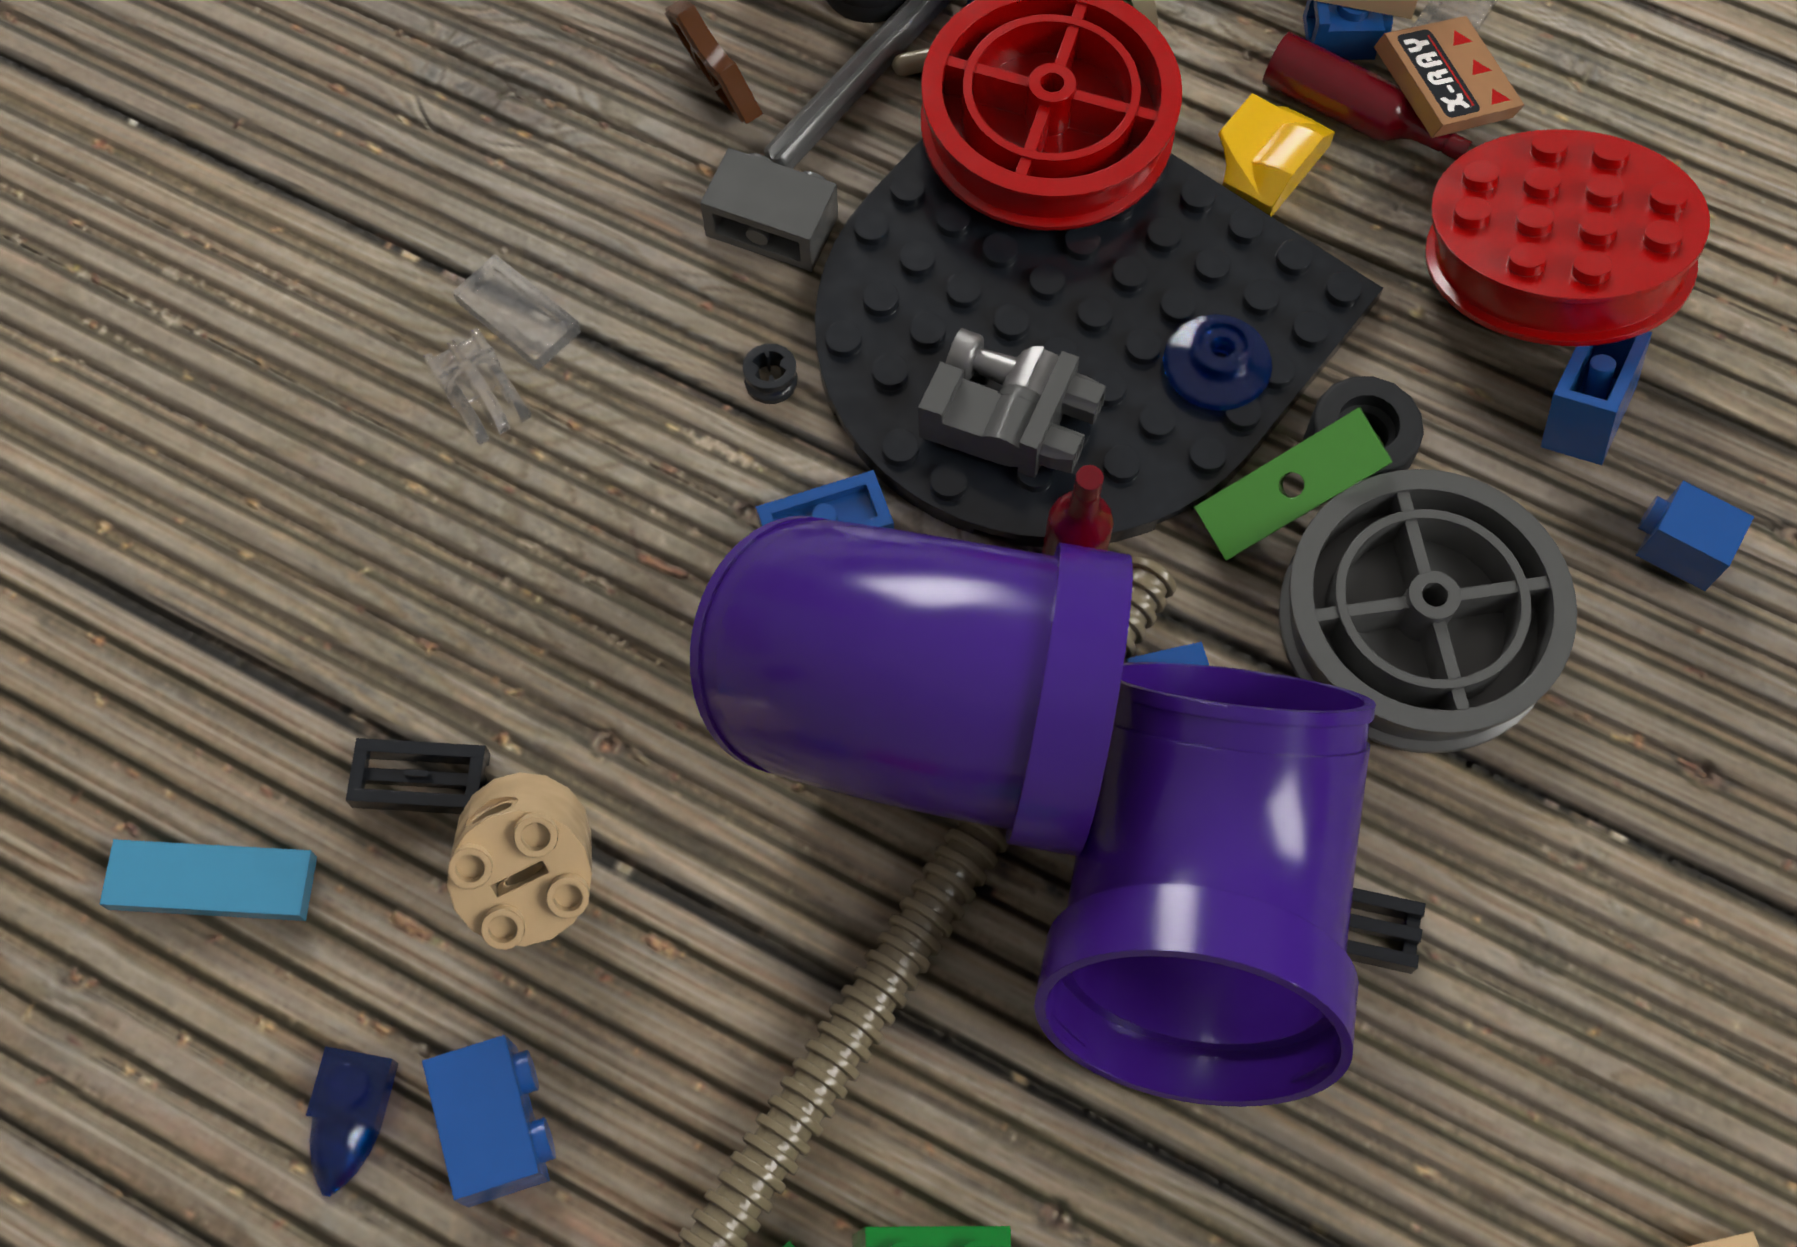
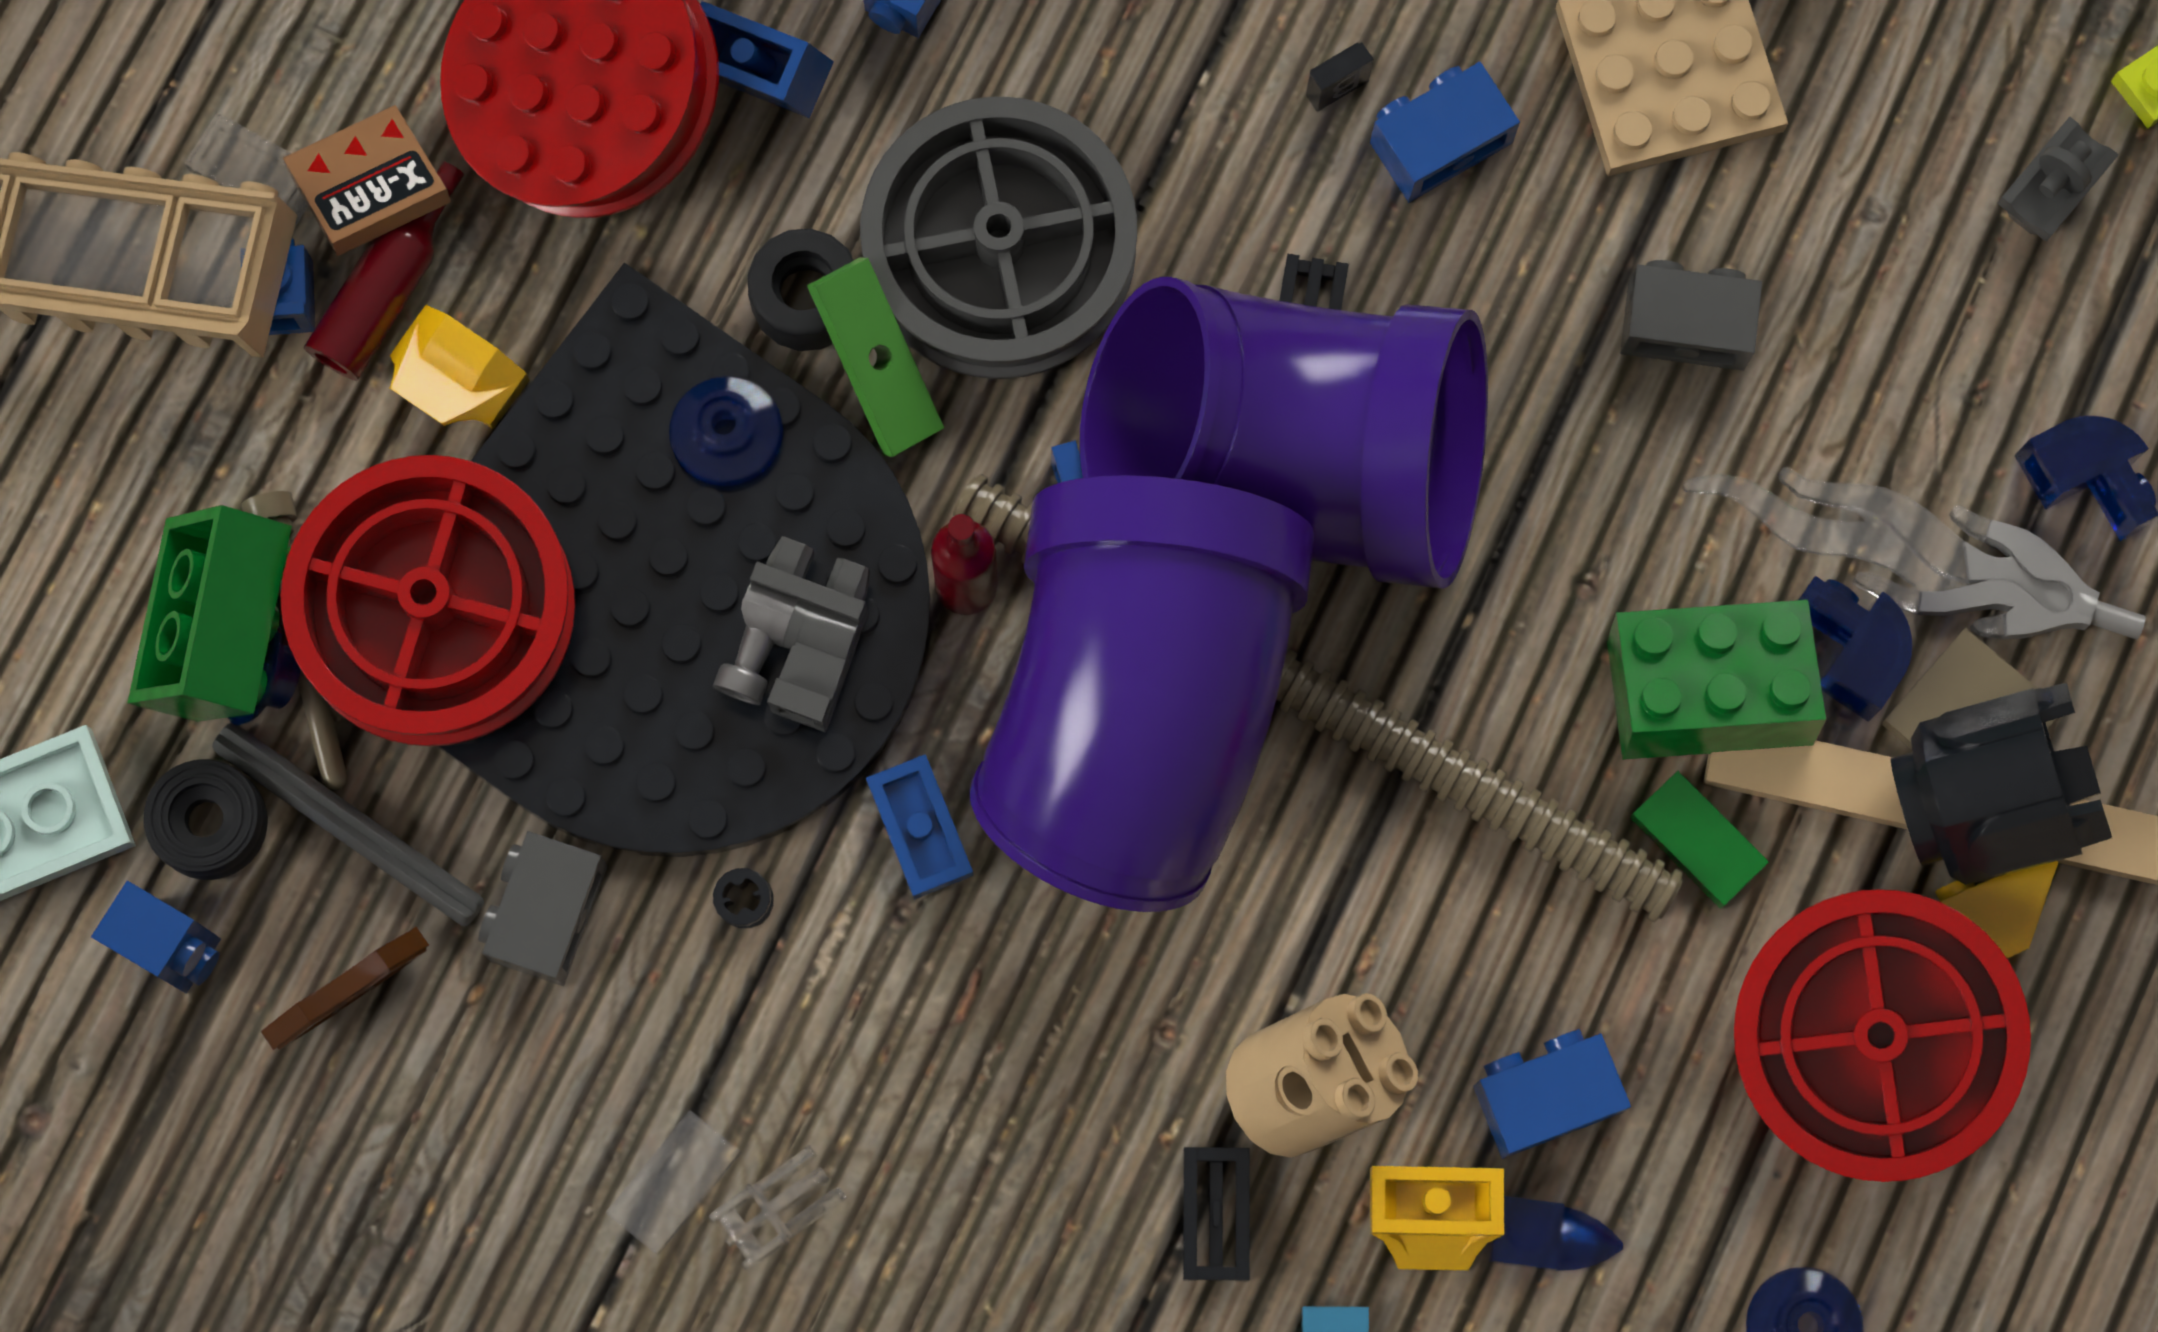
camera: 95 degrees left, 10 degrees up
none -> black tile [1306,42,1374,112]
none -> blue brick [1370,61,1520,203]
none -> yellow slope [1370,1166,1504,1271]

